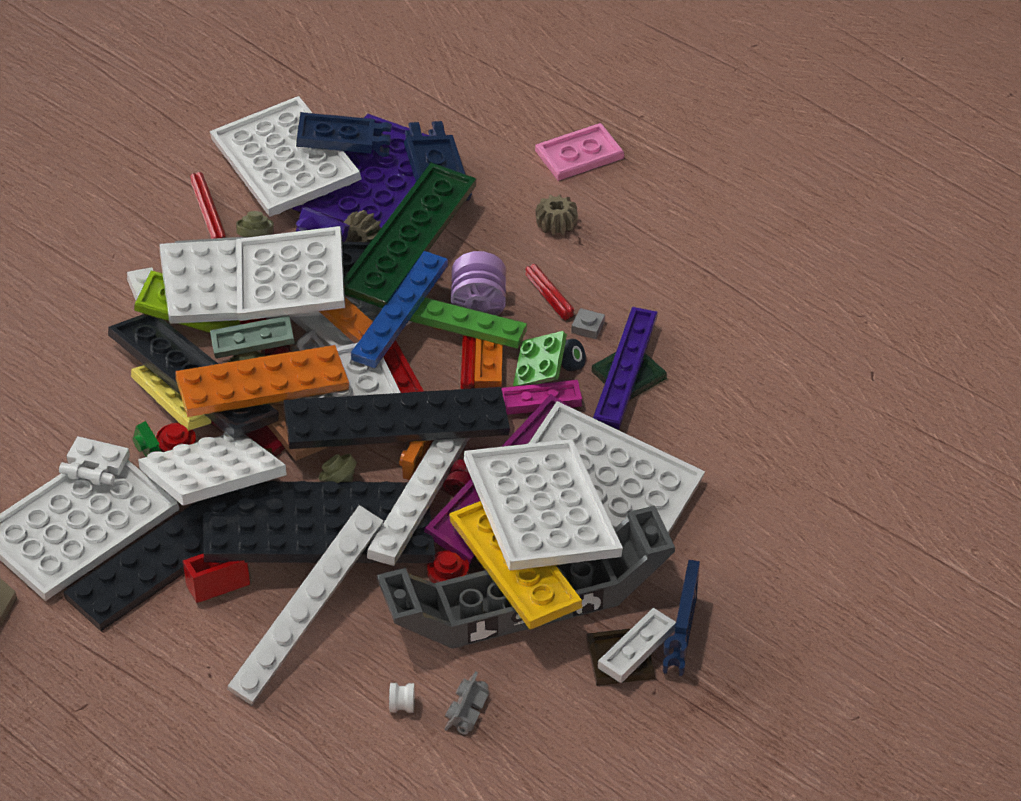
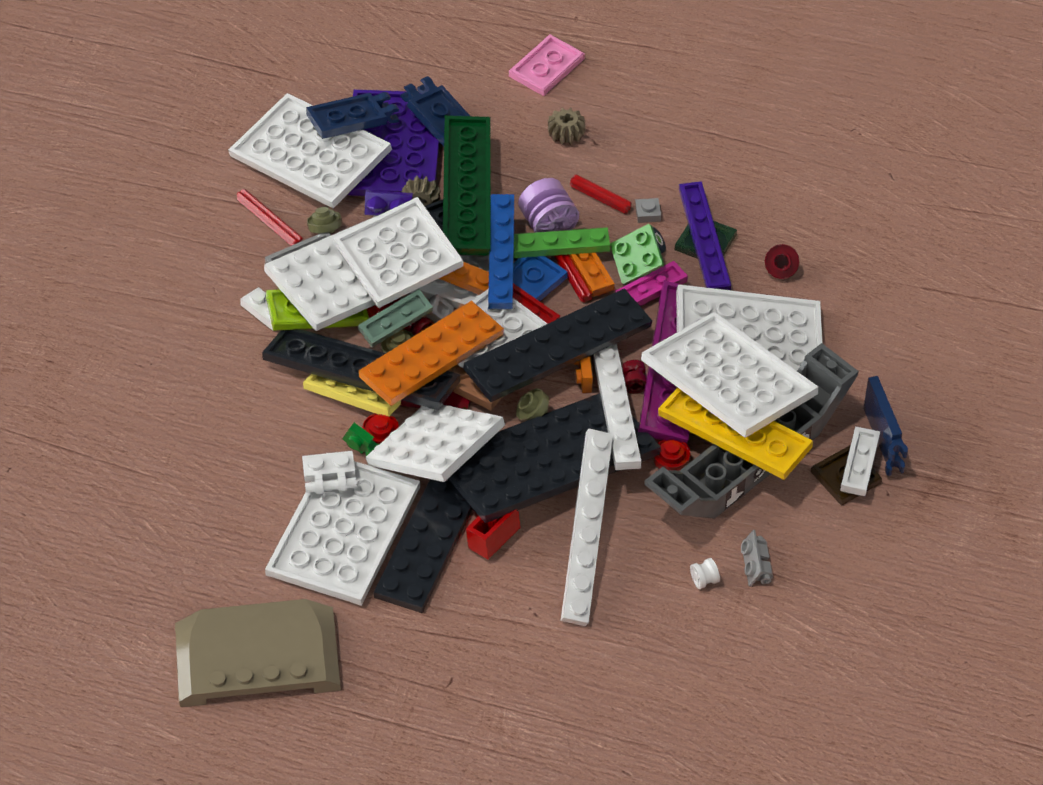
camera: 25 degrees left, 5 degrees up
none -> blue plate [513,256,568,301]
none -> dark red plate [764,244,800,279]

